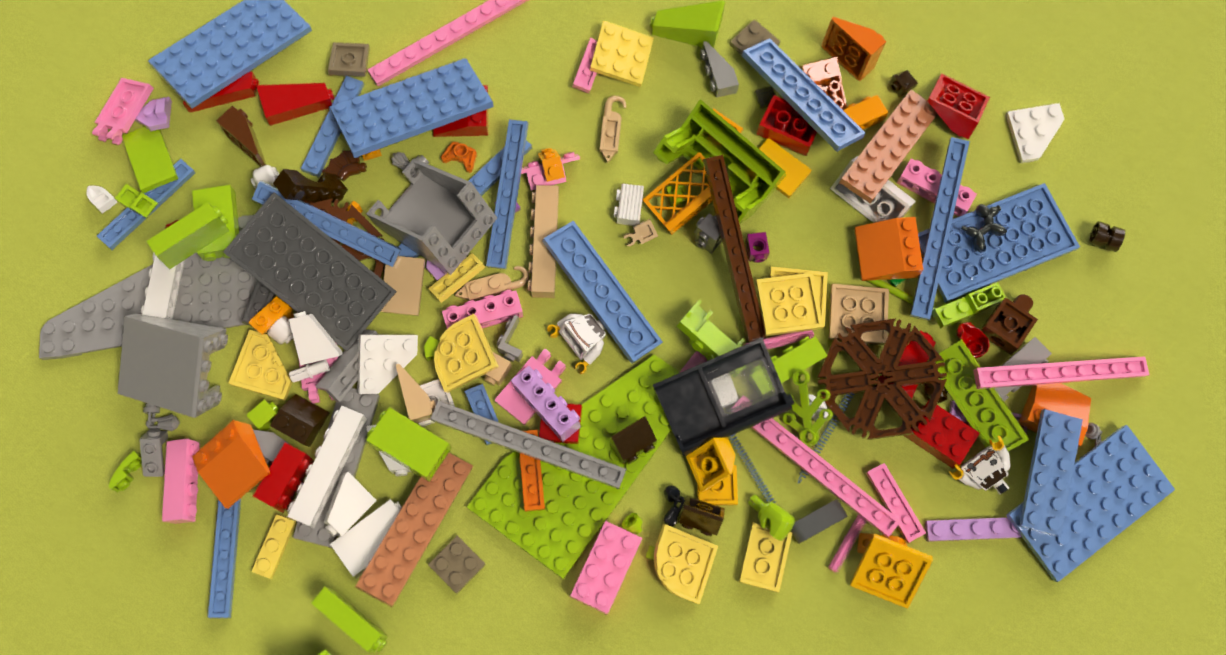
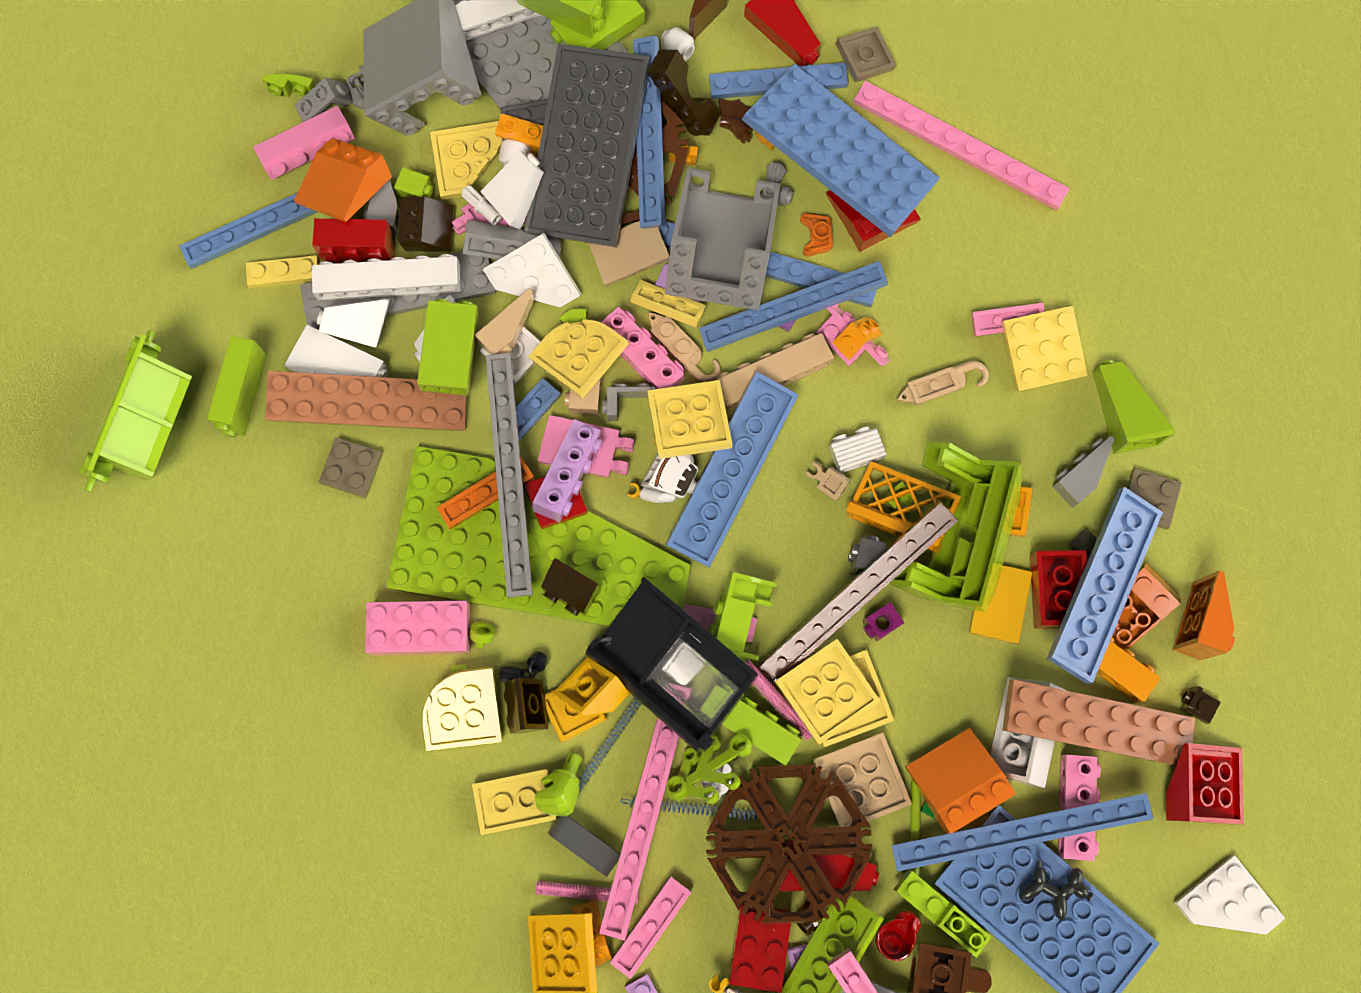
camera: 65 degrees right, 5 degrees up
none -> light yellow plate [647,380,732,459]

